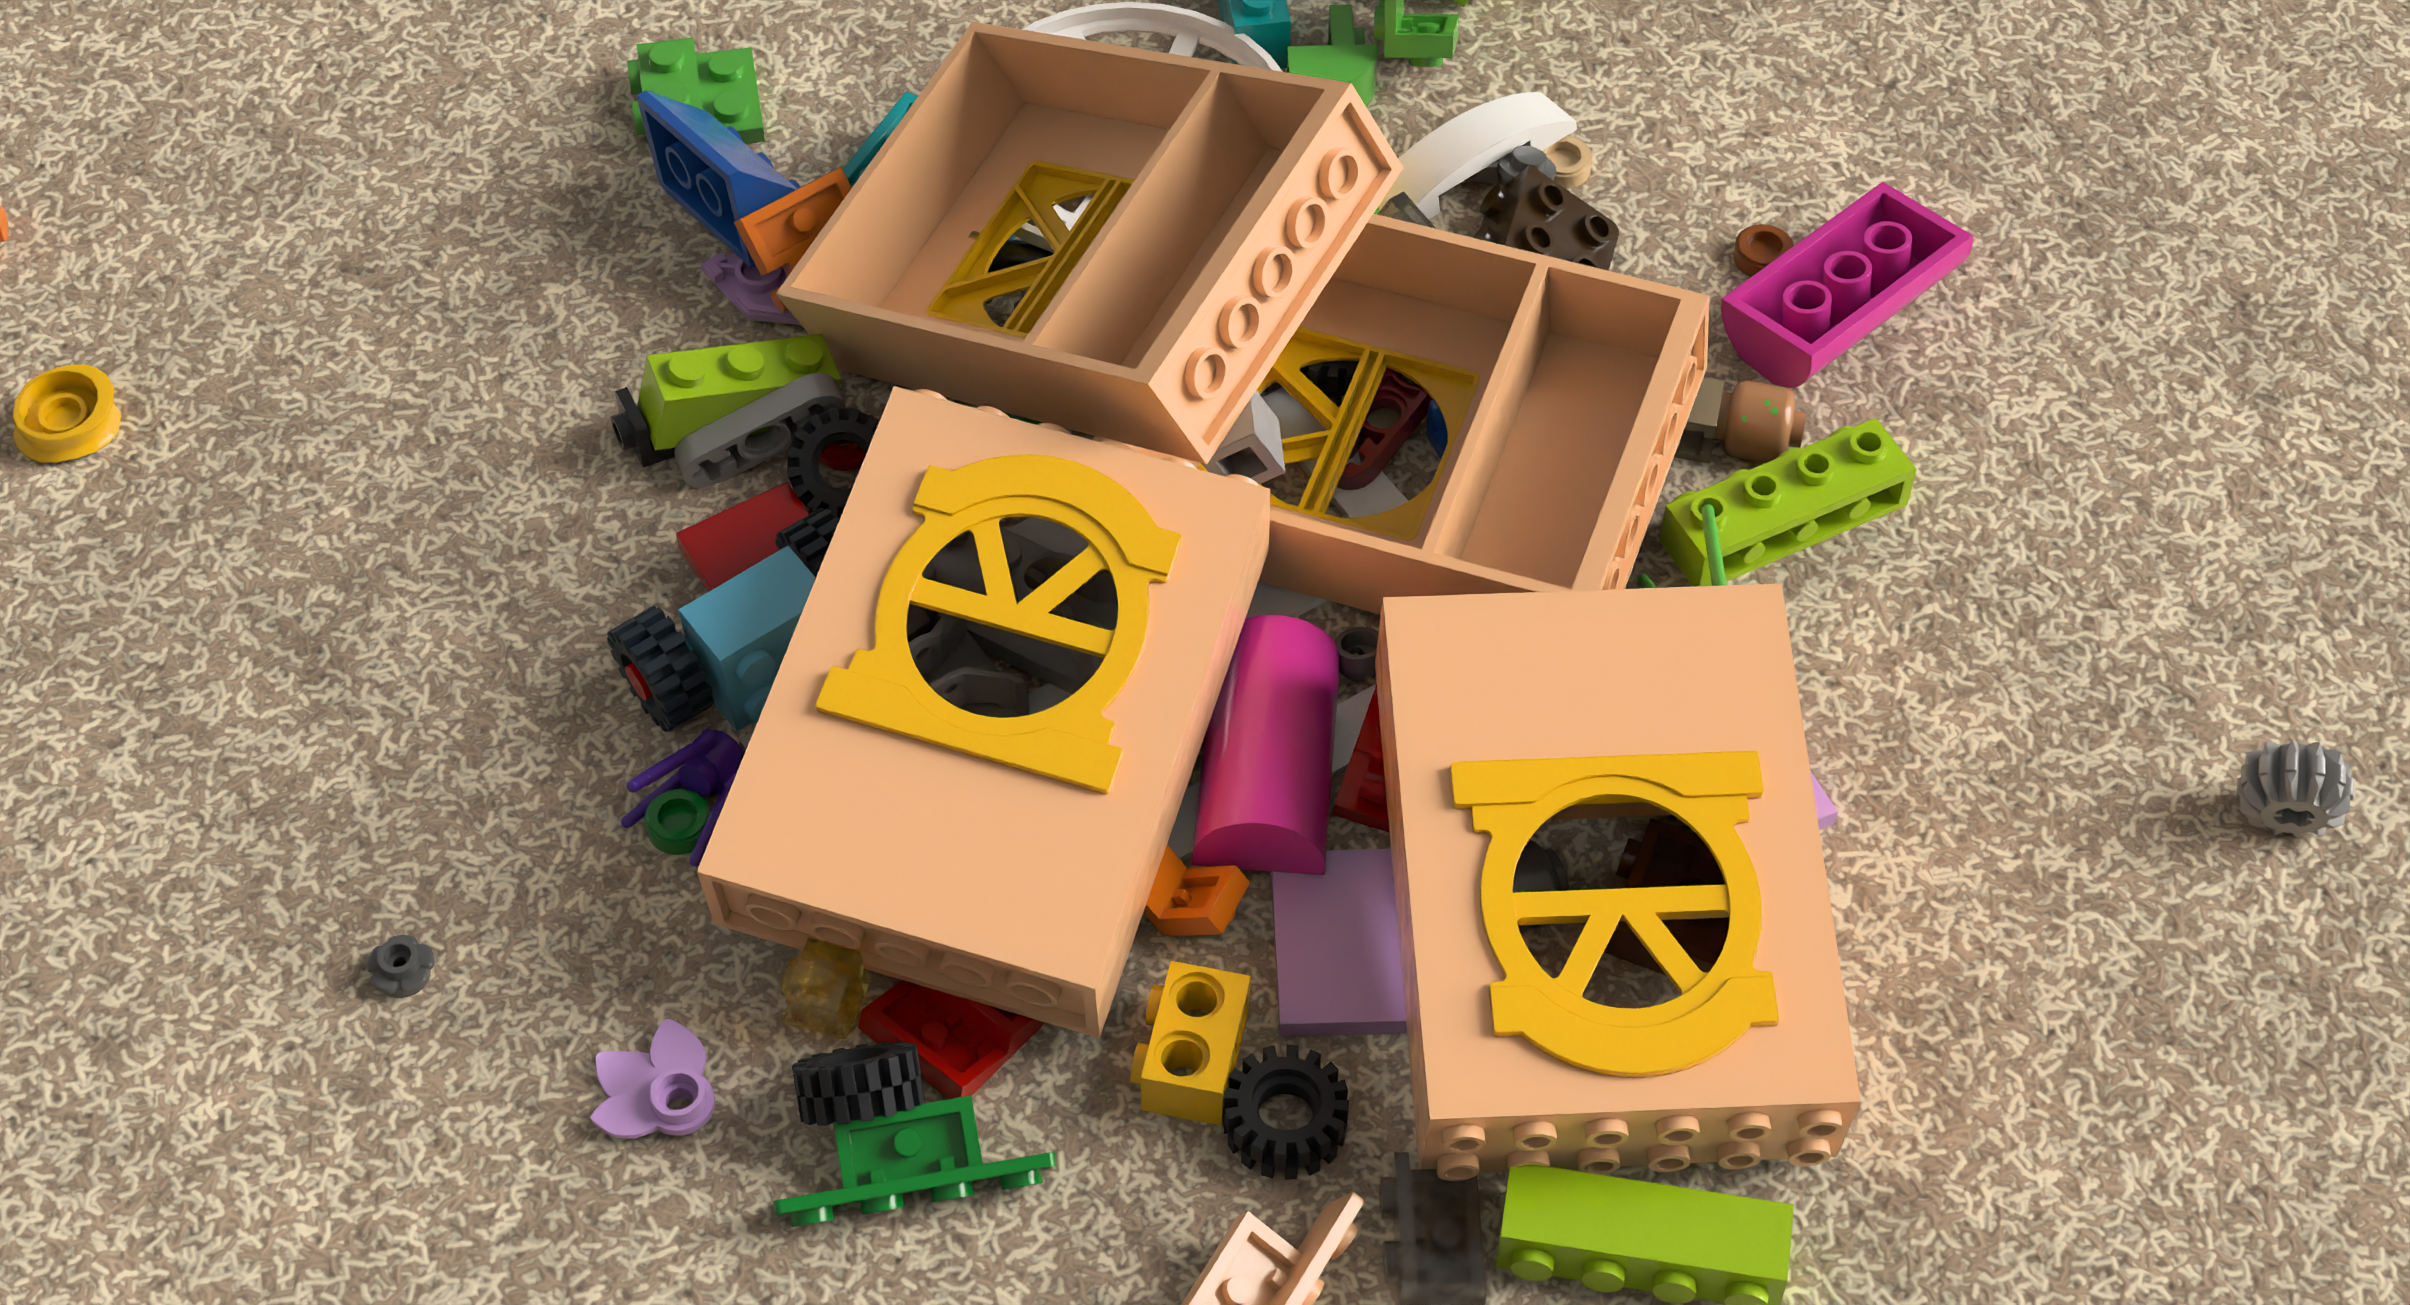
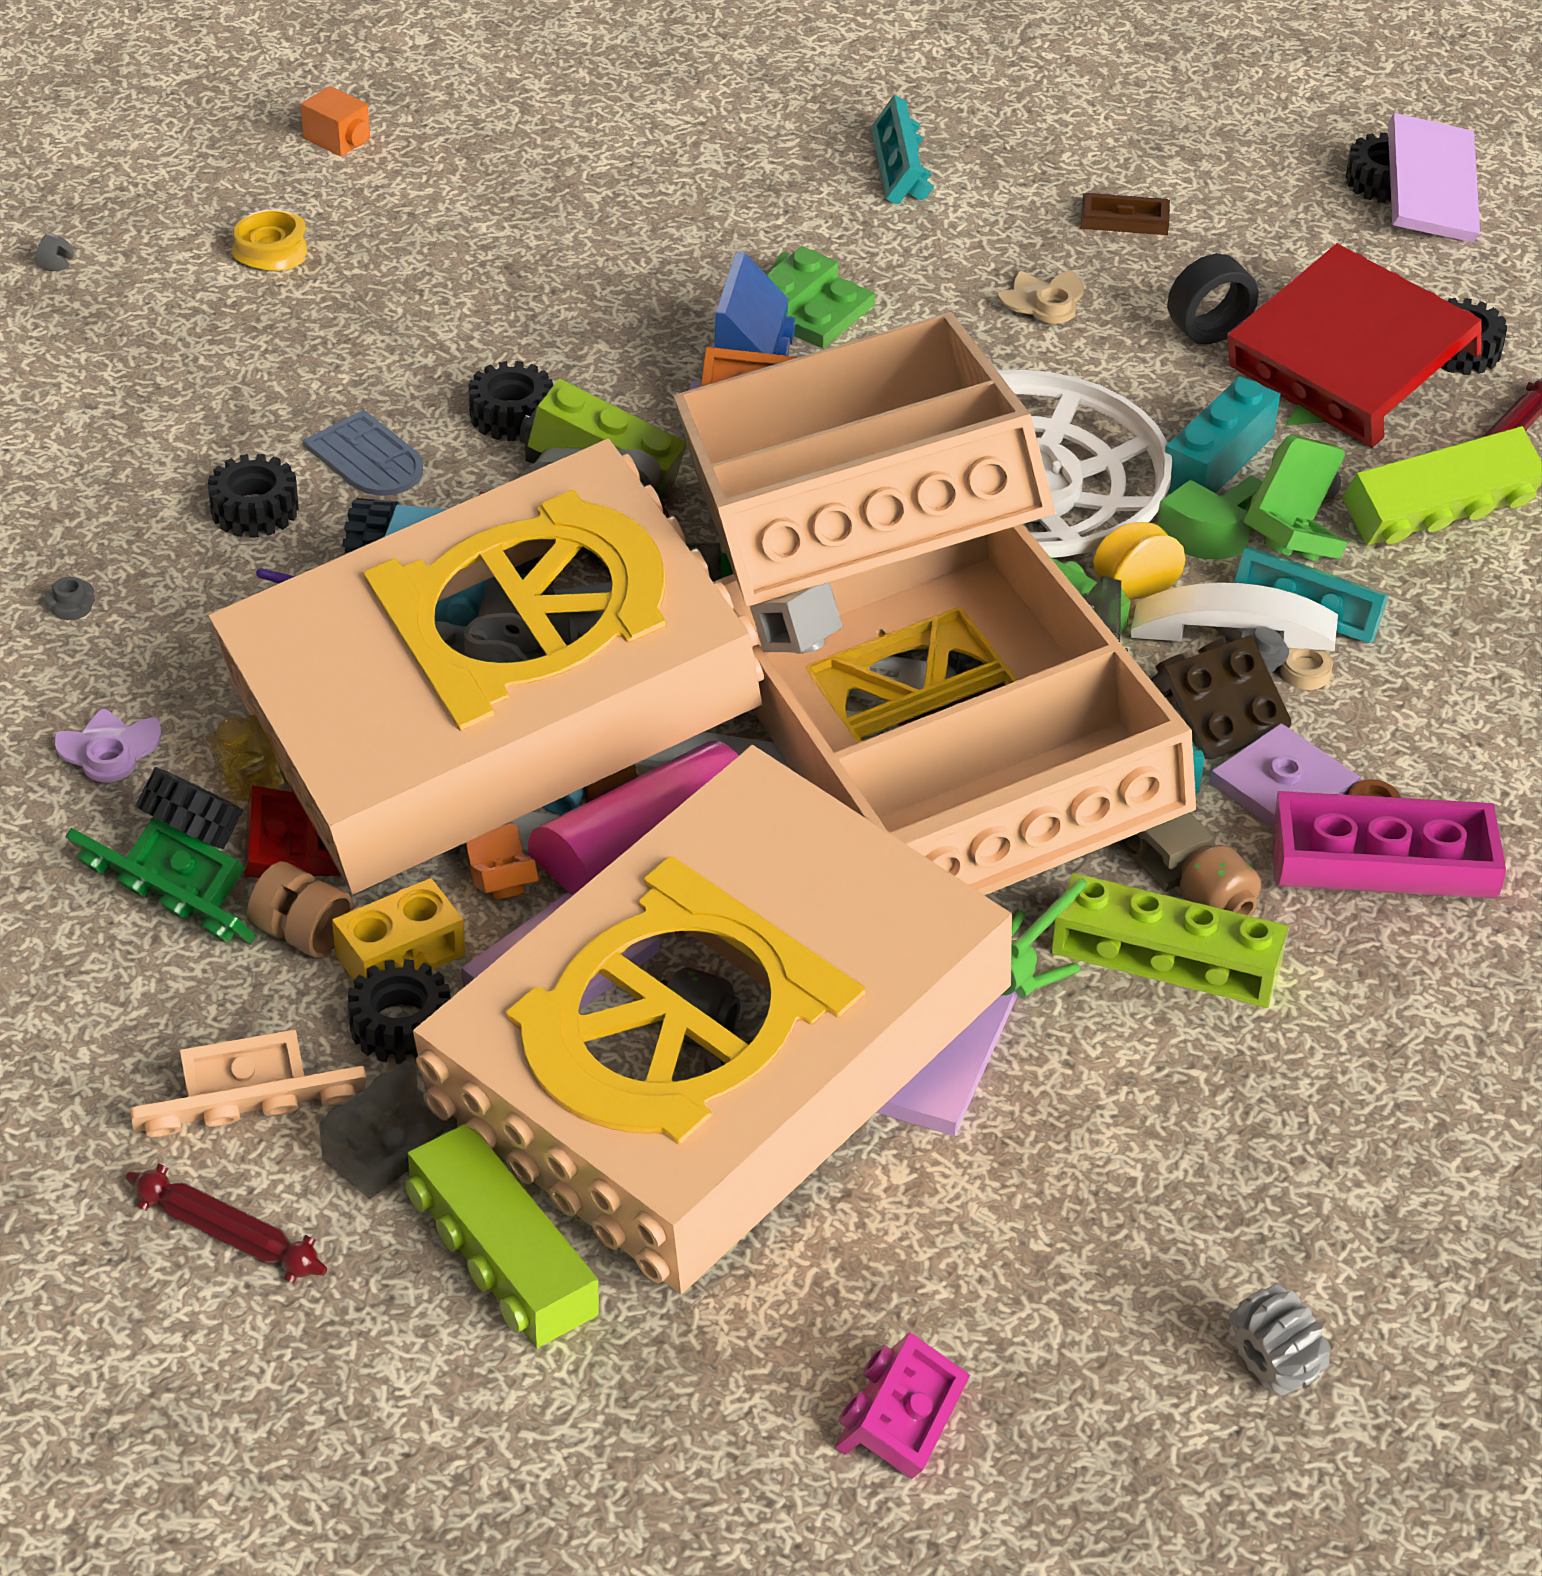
camera: 45 degrees right, 10 degrees down
none -> black tyre [208,454,299,538]
none -> medium nougat wheel [247,861,354,958]
none -> sand blue window [303,410,423,496]
none -> black tyre [468,361,553,441]
none -> dark pink bracket [835,1332,970,1479]
none -> lavender plate [1210,723,1361,829]
none -> teal plate [1234,547,1389,643]

